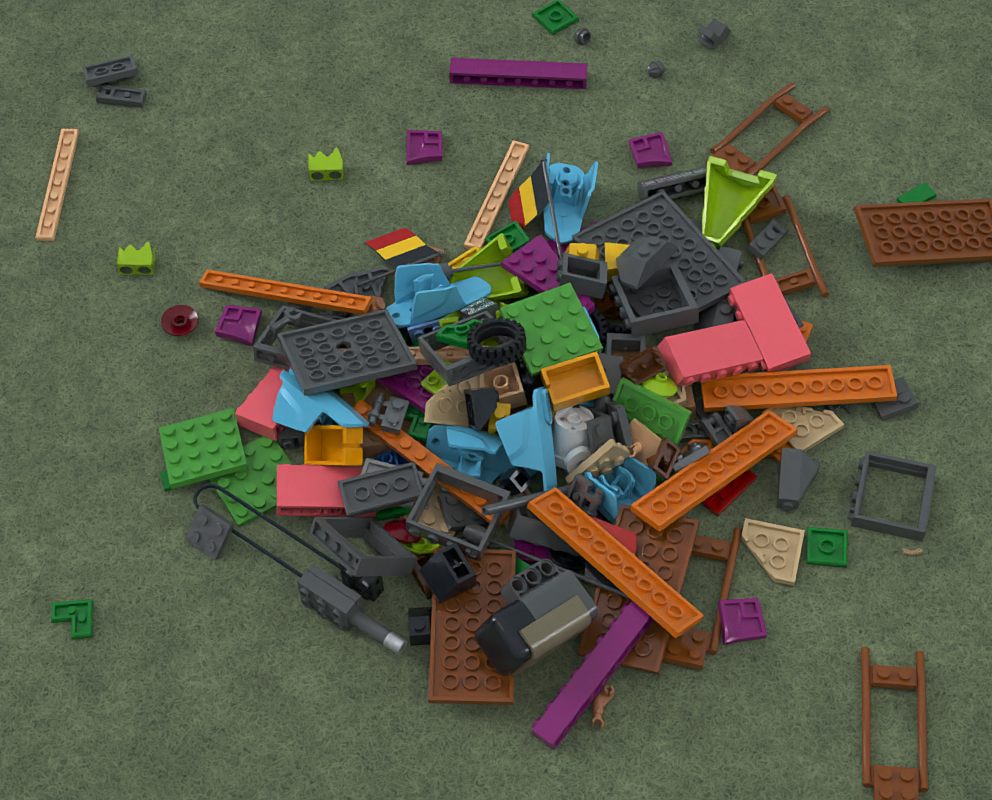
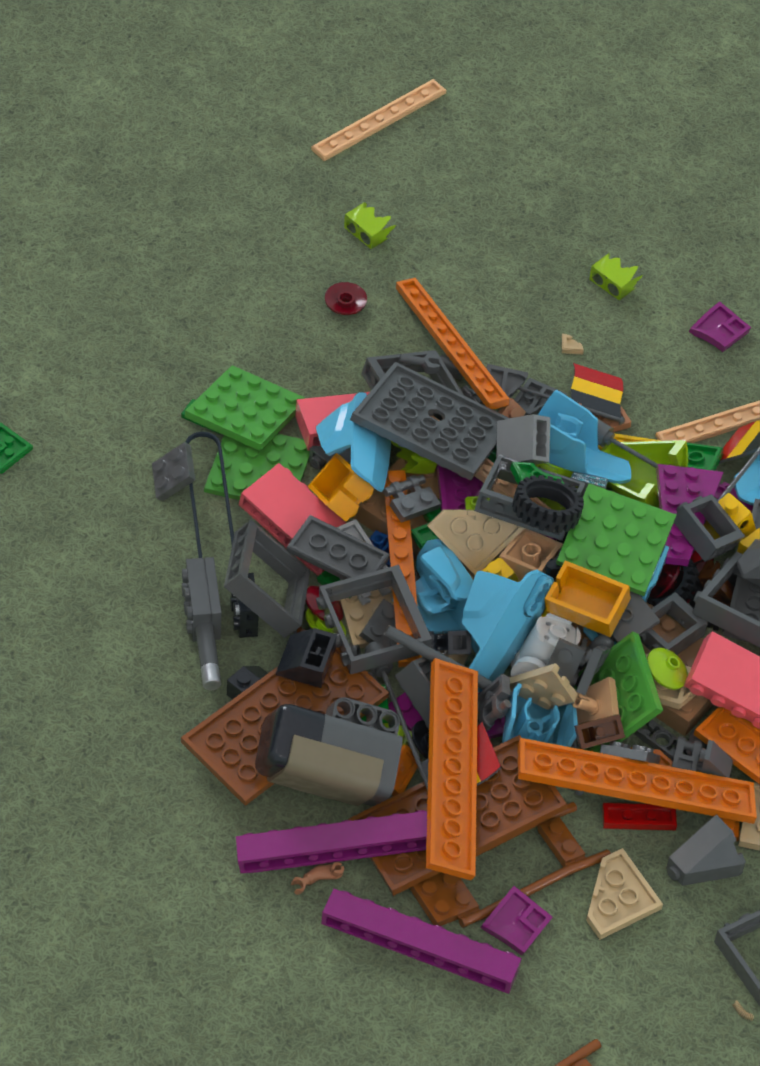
camera: 40 degrees right, 5 degrees down
dark grey plate [82,55,138,87] -> none
dark grey plate [96,85,147,107] -> none
magenta plate [215,305,262,346] -> none
black slope [464,387,499,430] -> none
reddish brown hinge [619,347,667,385] -> none
green tile [806,527,848,568] -> none
none -> magenta brick [321,888,522,994]
none -> light grey brick [496,414,550,465]
none -> tan tile [562,334,584,355]

